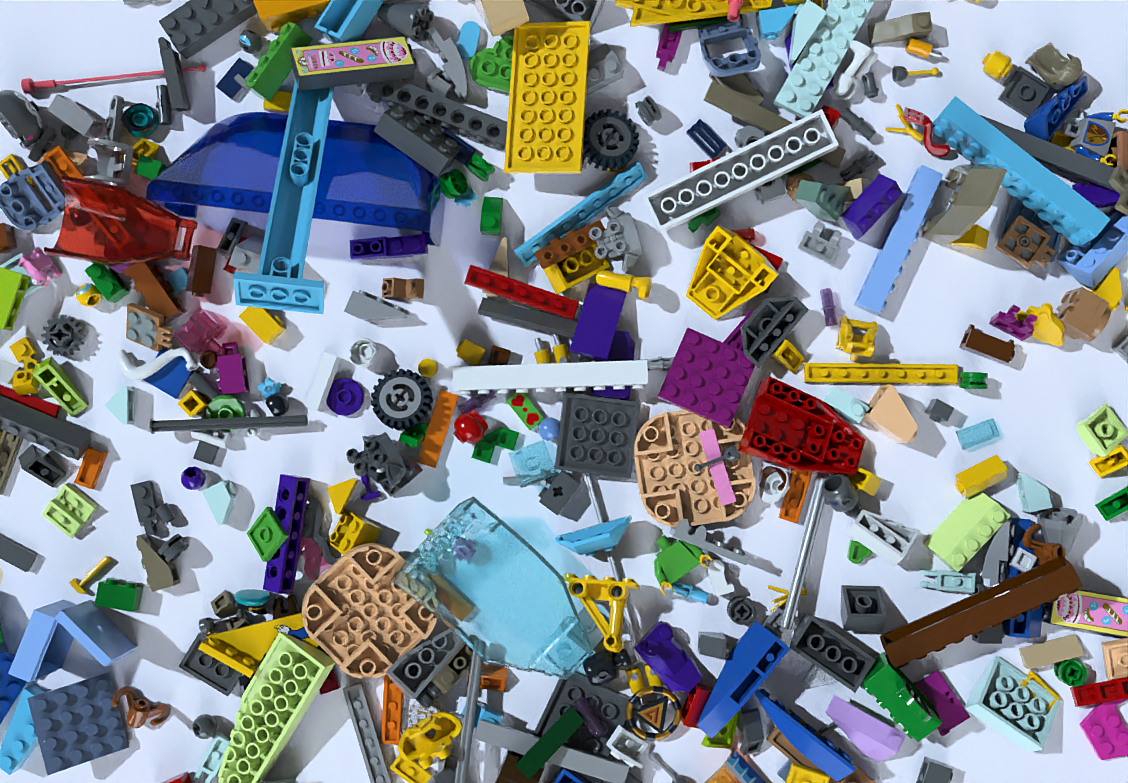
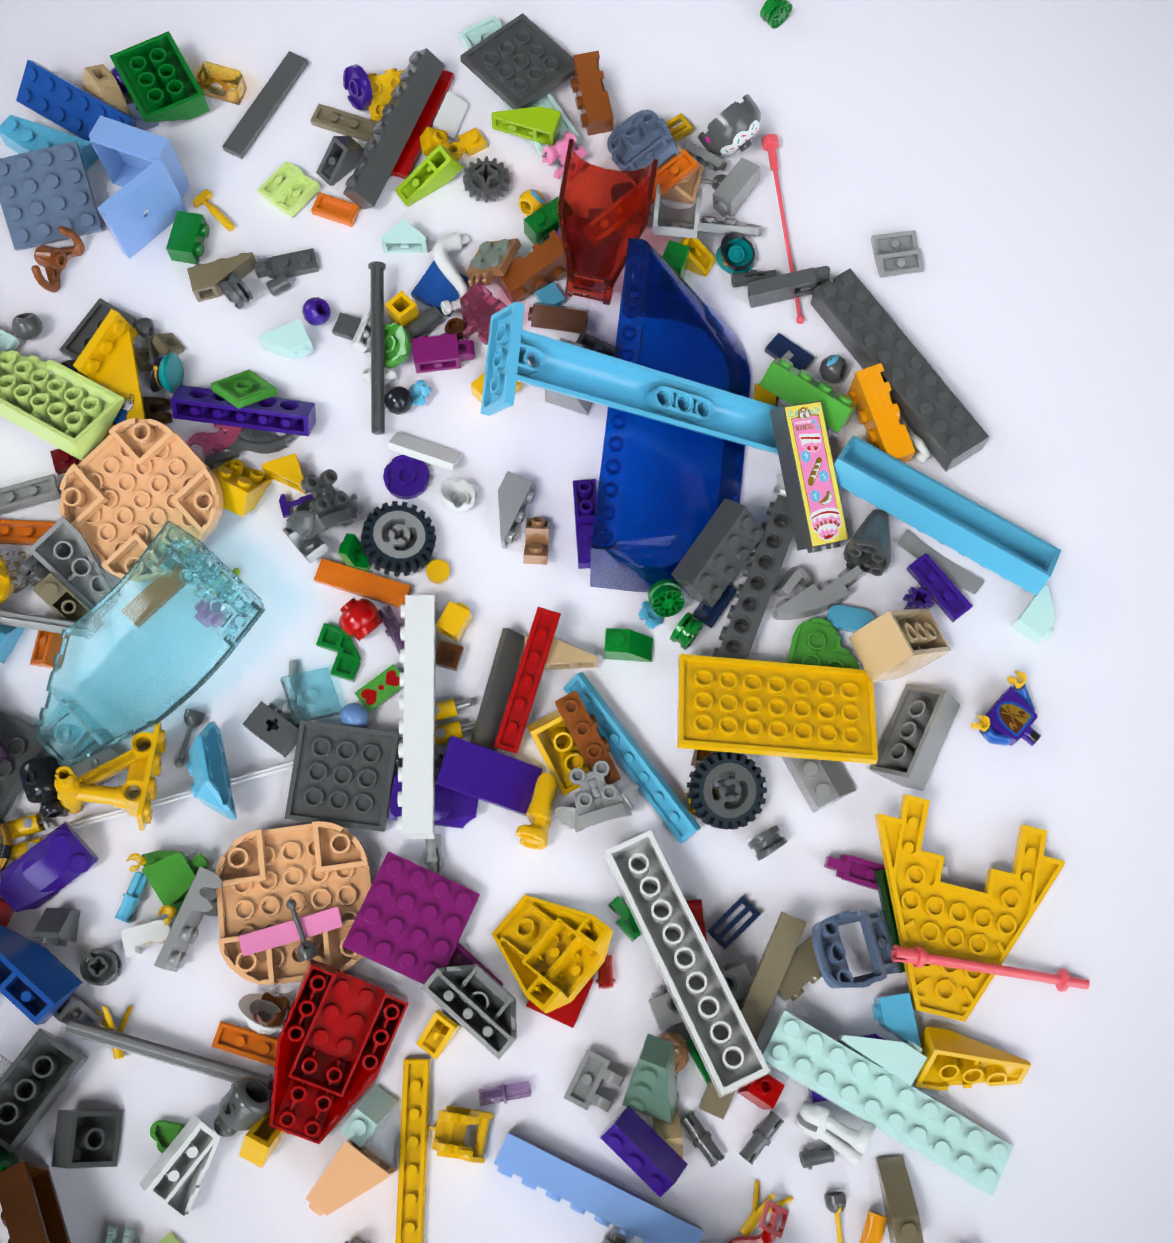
camera: 85 degrees right, 15 degrees down
none -> hinge [174,708,205,768]

